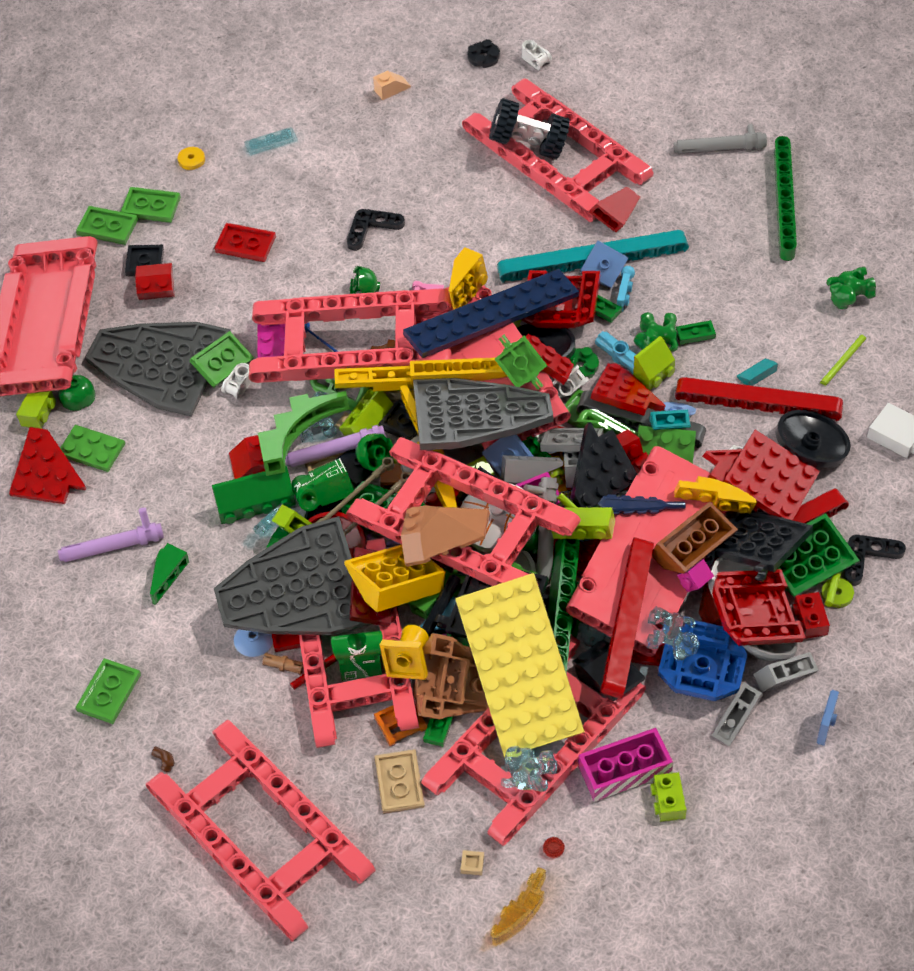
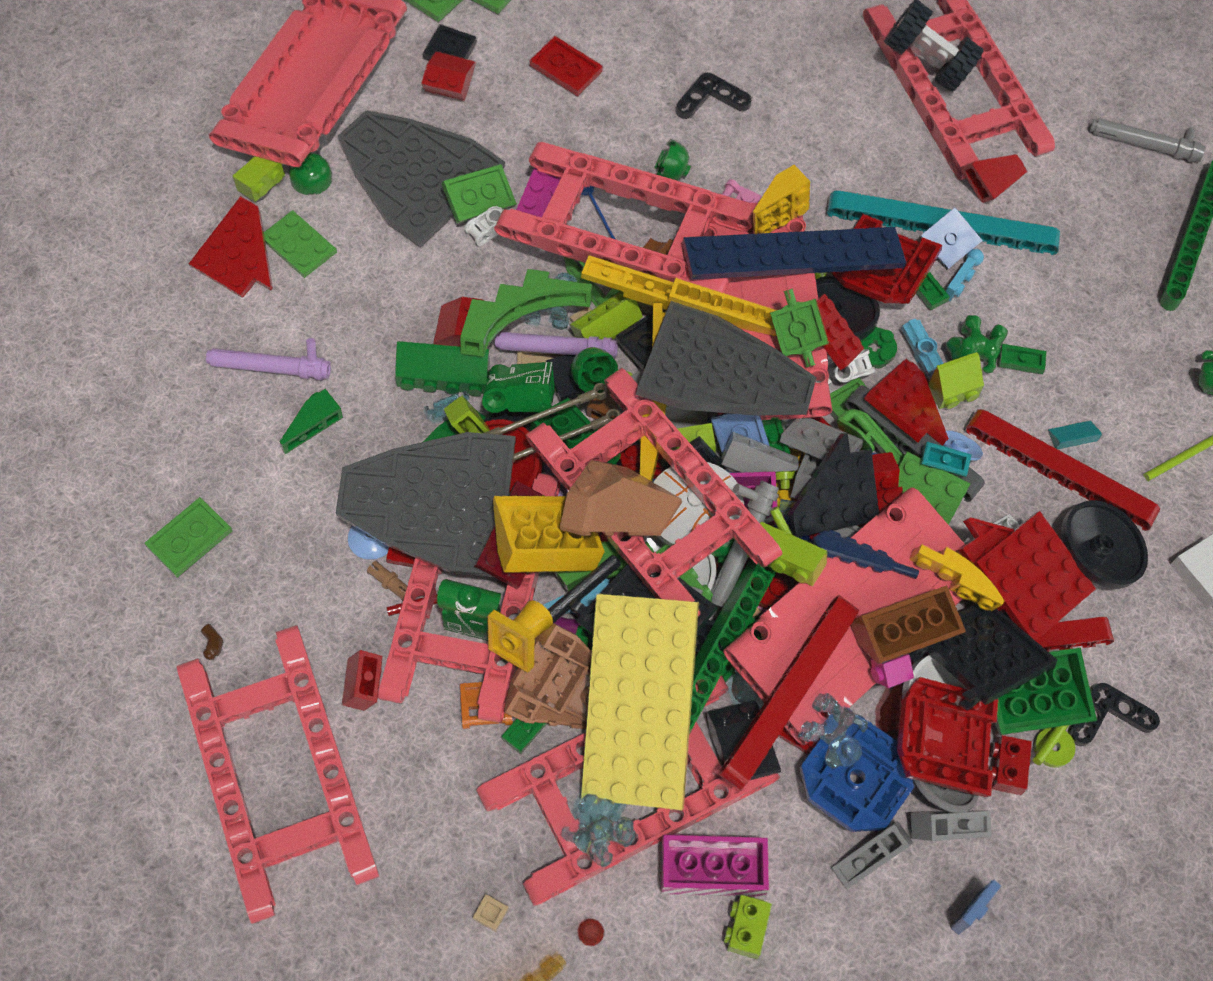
camera: 15 degrees right, 10 degrees up
tan tile [374,749,425,814] -> none
none -> red brick [342,650,383,711]

